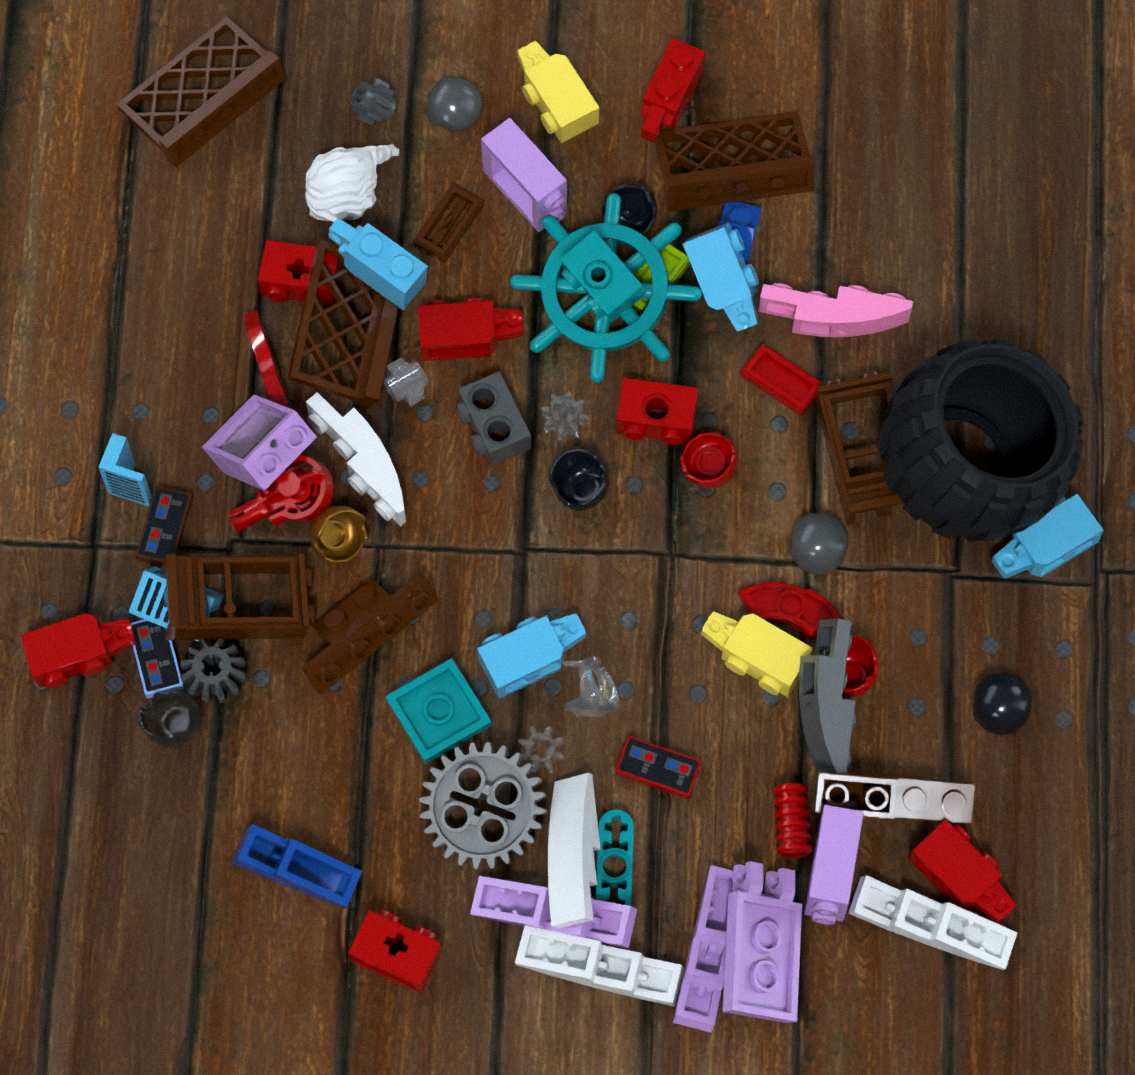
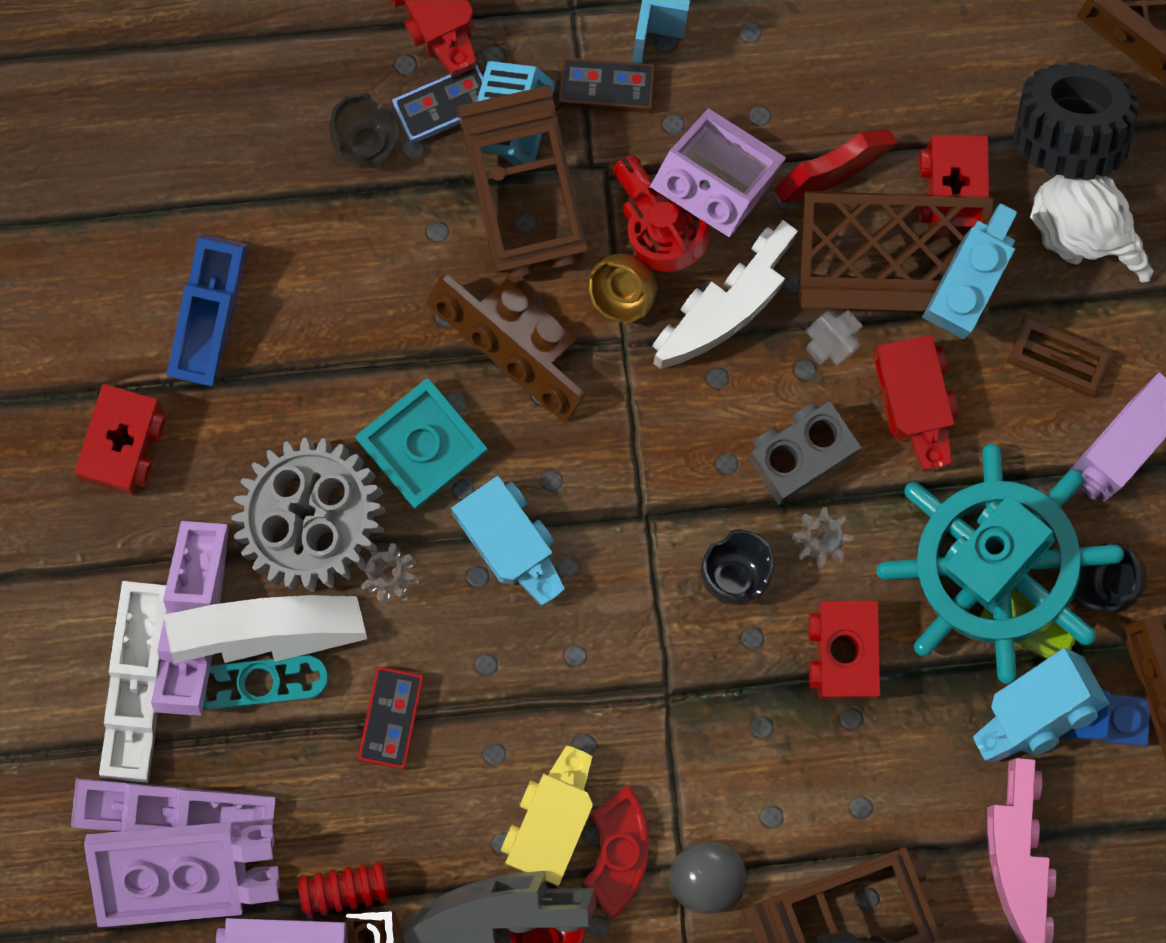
camera: 75 degrees right, 10 degrees up
dark grey gear [180,638,246,704] -> none
clear piece [563,656,620,718] -> none
red hair [680,432,738,489] -> none
red tile [740,343,823,417] -> none
none -> black tyre [1014,63,1139,180]

